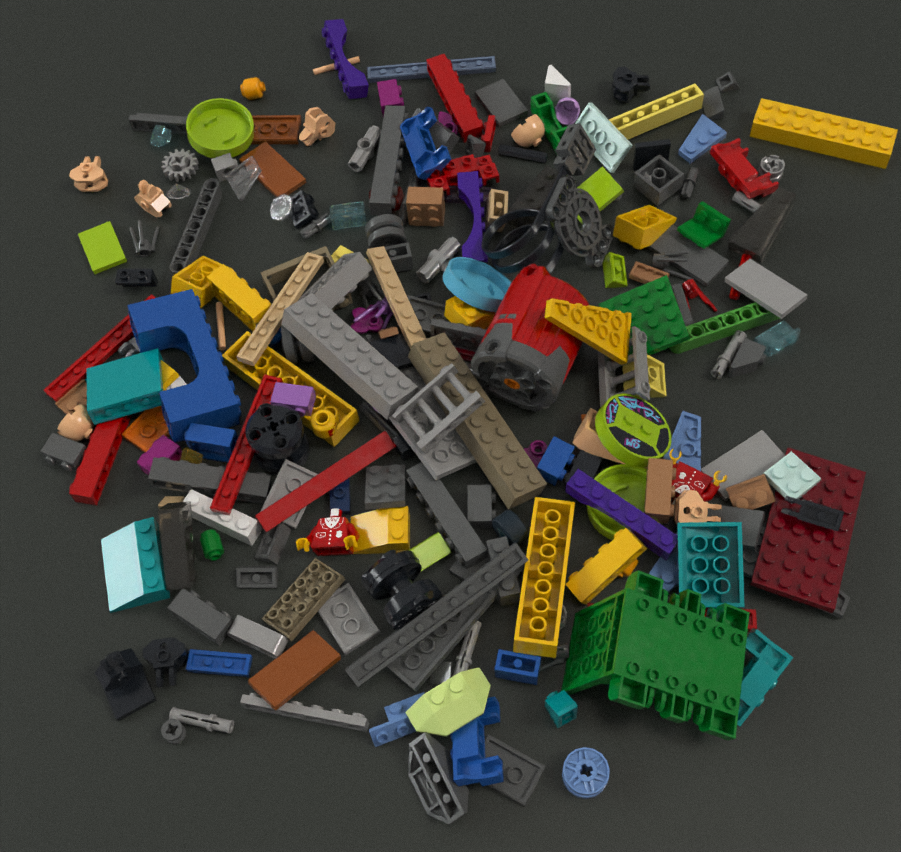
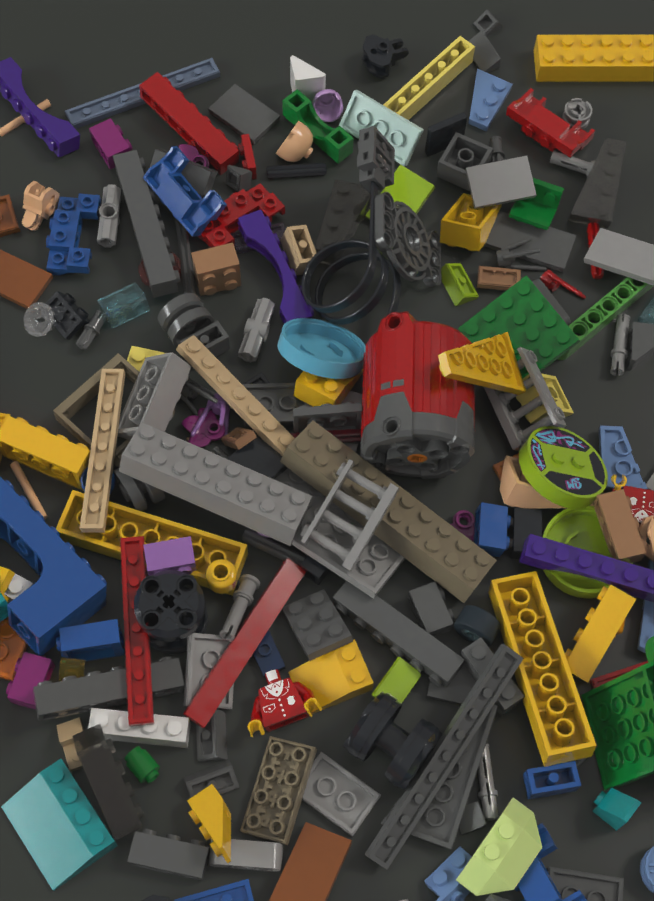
camera: 30 degrees left, 5 degrees up
none -> blue bracket [46,194,101,275]
none -> yellow slope [187,784,231,863]
none -> light grey pin [219,574,260,641]
none -> light grey tile [466,156,536,209]

